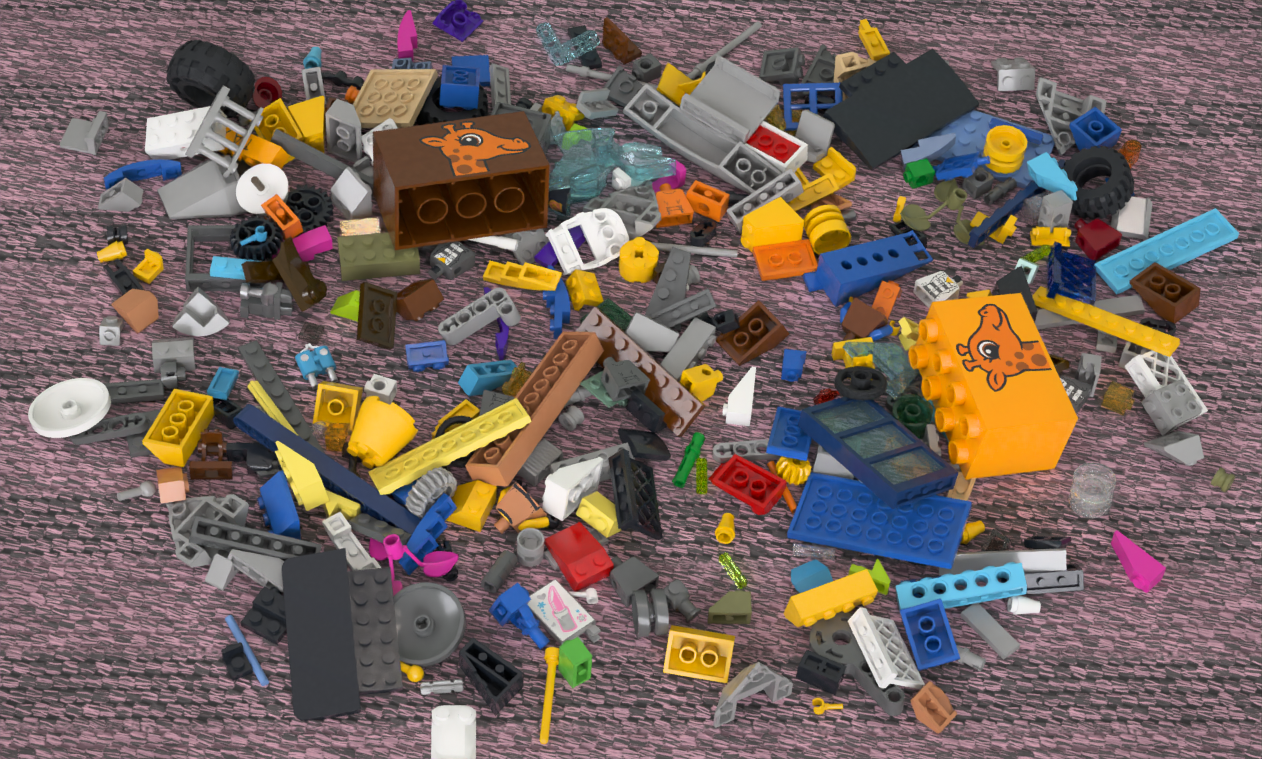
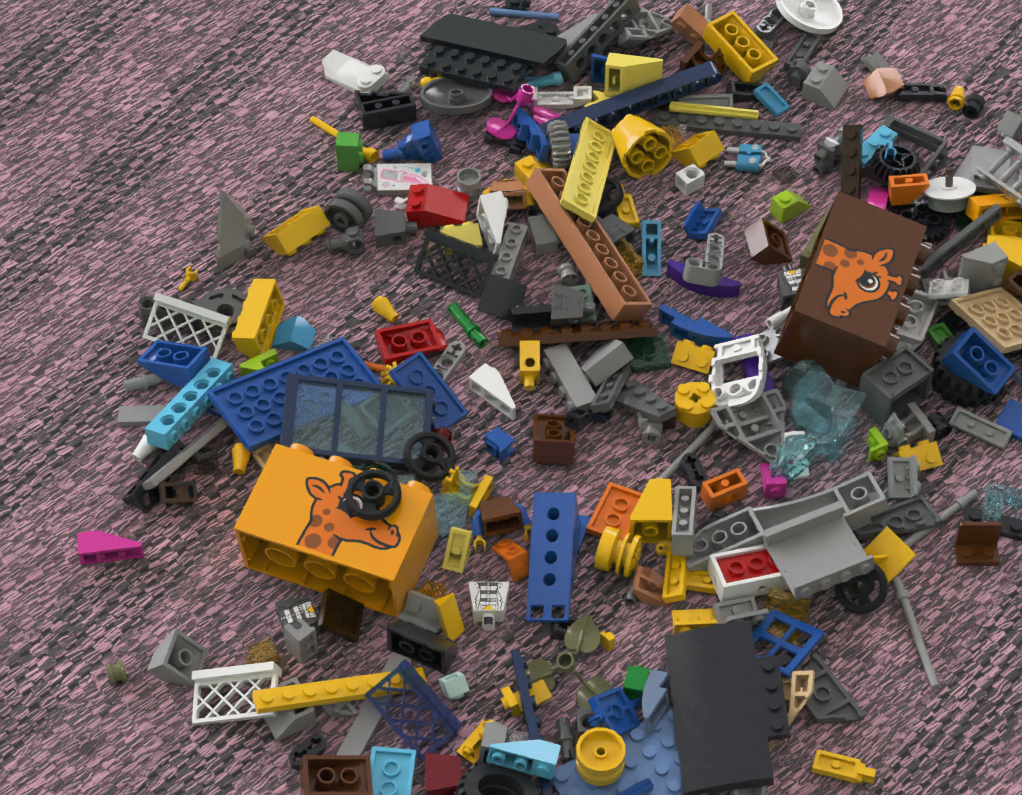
camera: 130 degrees right, 0 degrees up
yellow bracket [133,249,164,284] -> none
light grey brick [172,287,229,336] -> none
dark brown slope [272,236,327,312] -> none
dark grey plate [349,513,412,545] -> none
dark brown plate [357,282,397,350] -> none
dark grey axle [481,550,518,594] -> none
yellow slope [483,261,562,291] -> none
dark grey brick [632,53,662,83] -> none
orange torso [655,183,694,228] -> none
clear neon green axle [696,457,708,495] -> none
olive slope [707,590,752,624] -> none
clear neon green axle [718,552,748,589] -> none
dark grey plate [759,47,805,85] -> none
black hinge [796,650,847,695] -> none
nougat slope [910,681,957,733] -> none
clear neon green axle [1018,244,1052,268] -> none
clear wheel [1068,462,1117,518] -> none
light grey bracket [1141,380,1202,436] -> none
none -> black wheel [345,469,402,521]

